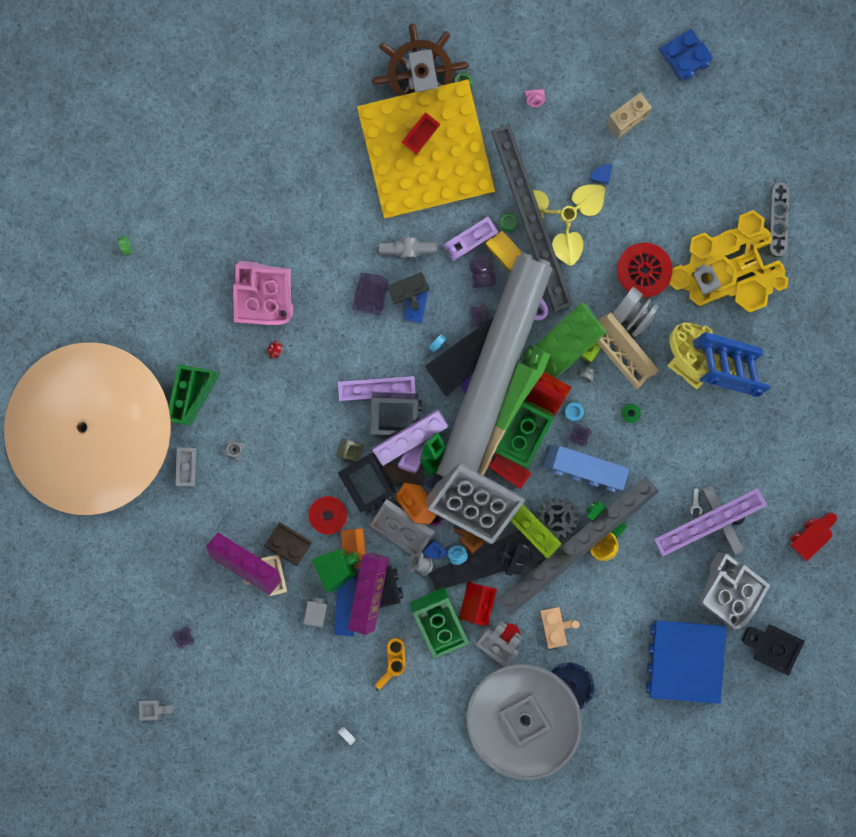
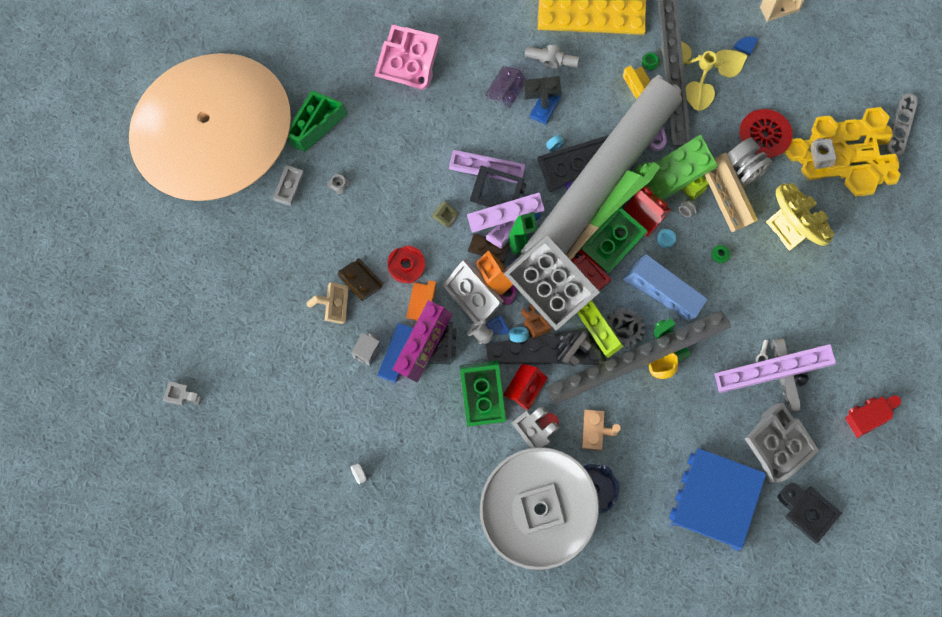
camera: 15 degrees right, 15 degrees down
clear purple plate [172,627,195,649] -> none
magenta brick [206,532,281,596] -> none
red plate [267,340,283,359] -> none
green torso [311,550,361,592] -> none
black window [338,452,397,513] -> none
light orange beam [375,637,405,690] -> none
lavender plate [443,217,498,262] -> none
clear purple wheel [469,257,496,288] -> none
clear purple plate [469,305,489,325] -> none
clear purple plate [570,424,592,446] -> none
blue fence [693,332,770,397] -> none

